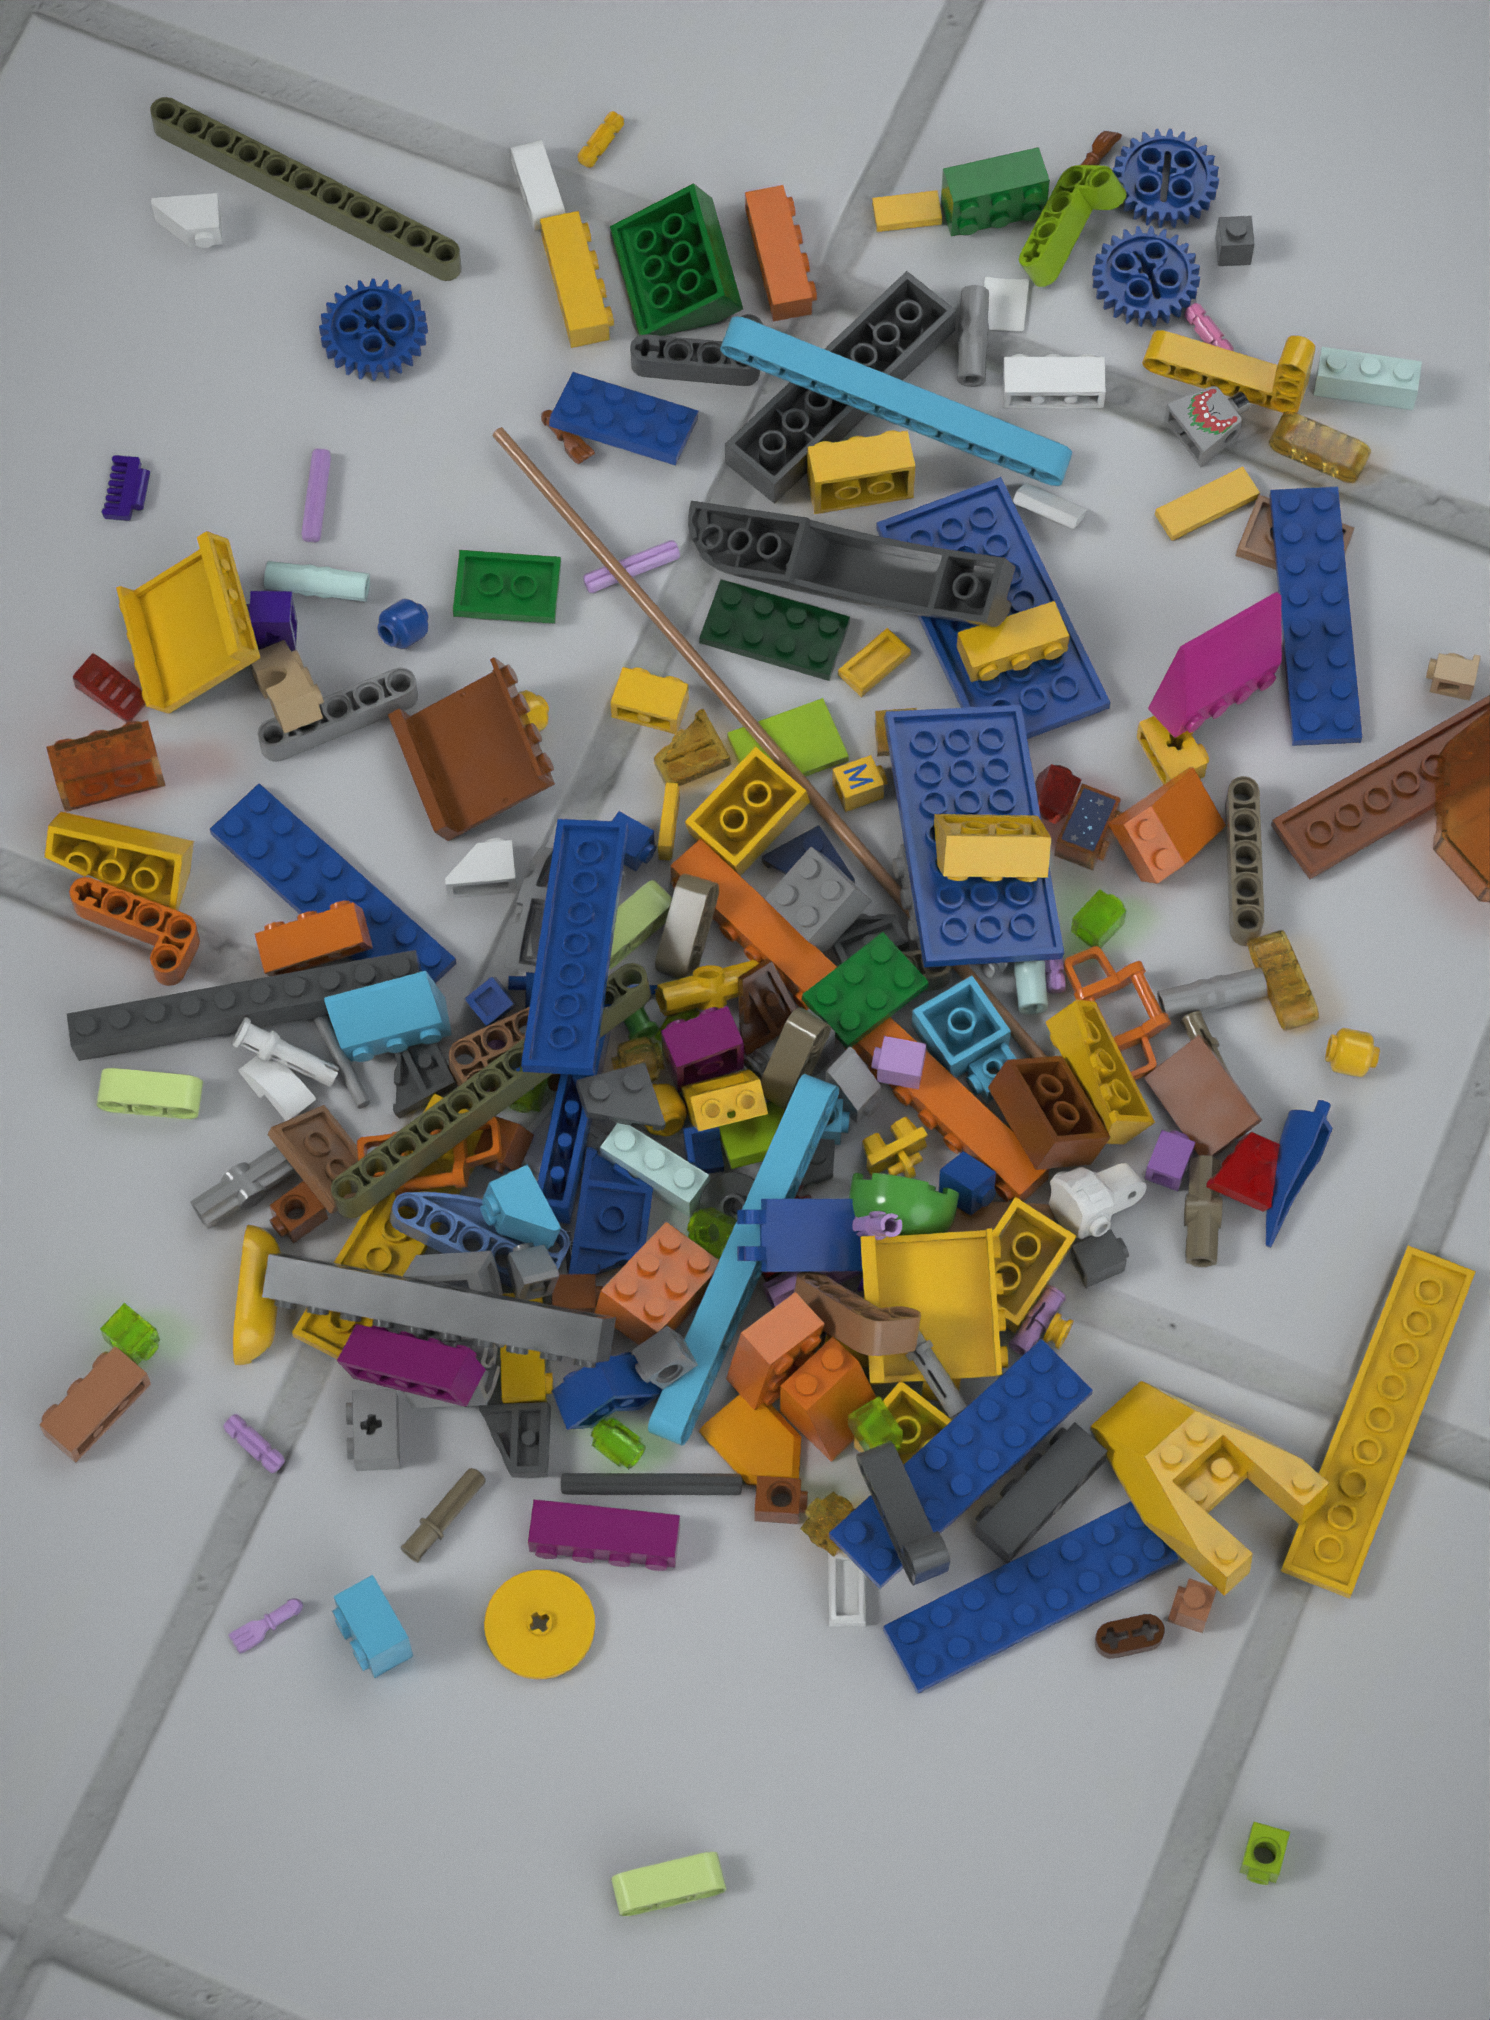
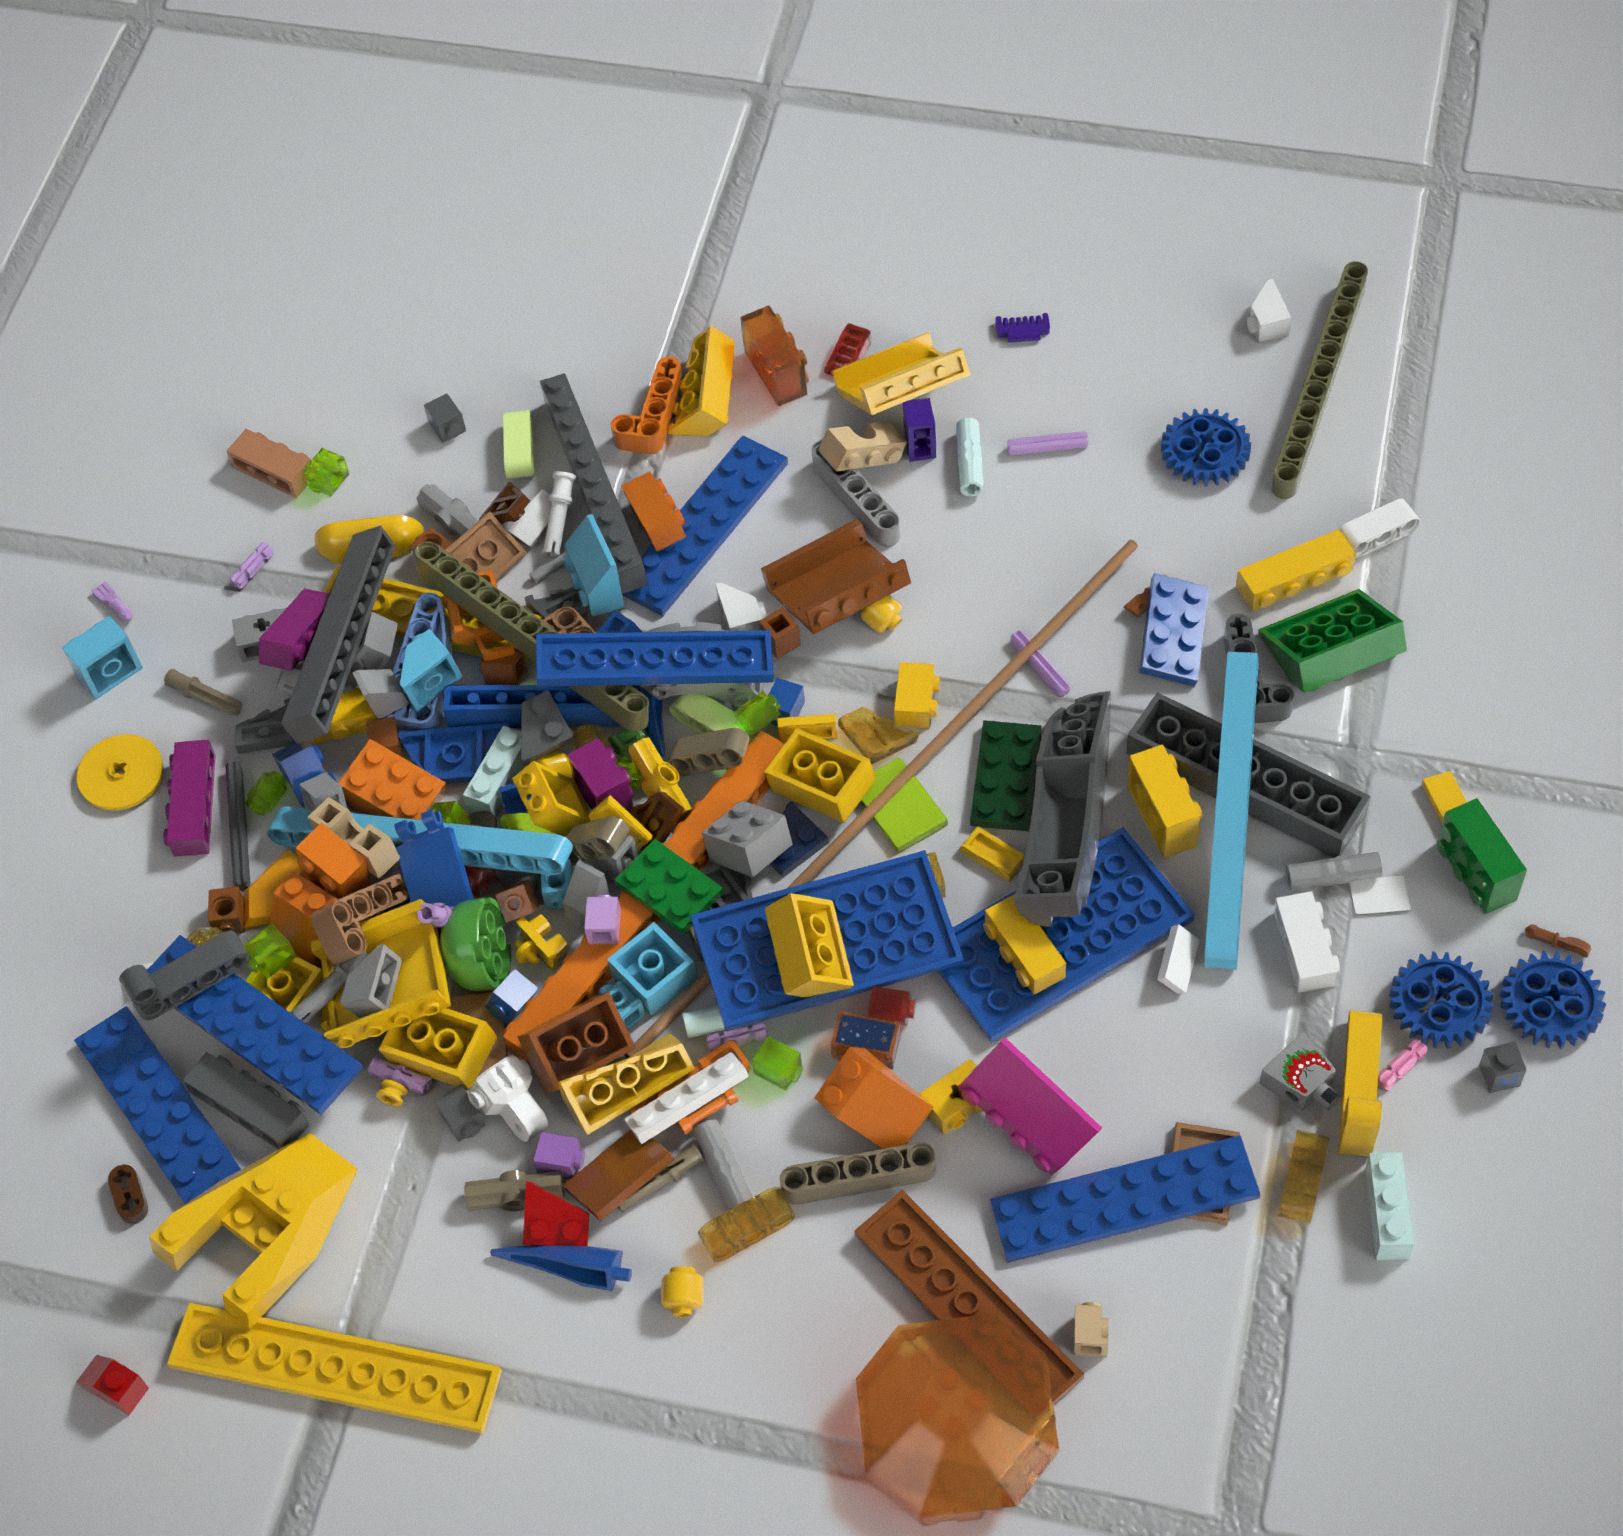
camera: 85 degrees right, 10 degrees down
blue head [377,598,429,649] -> none
green plate [453,550,561,624] -> none
yellow axle [577,111,624,168] -> none
orange brick [745,185,817,322] -> none
yellow brick [832,755,888,812] -> none
lime beam [1018,165,1127,287] -> none
yellow tile [1155,466,1260,541] -> none
nougat brick [1167,1578,1217,1633] -> none
none -> red slope [76,1355,149,1416]
none -> tan arch [308,797,400,879]
none -> light grey slope [340,944,403,1018]
none -> dark grey brick [424,393,466,442]
none -> reddish brown wing [479,482,530,524]
none -> dark orange brick [495,879,539,923]
none -> yellow tile [588,795,653,851]
none -> white plate [624,1052,749,1144]
none -> clear neon green brick [734,691,781,738]
none -> dark orange brick [759,607,801,659]

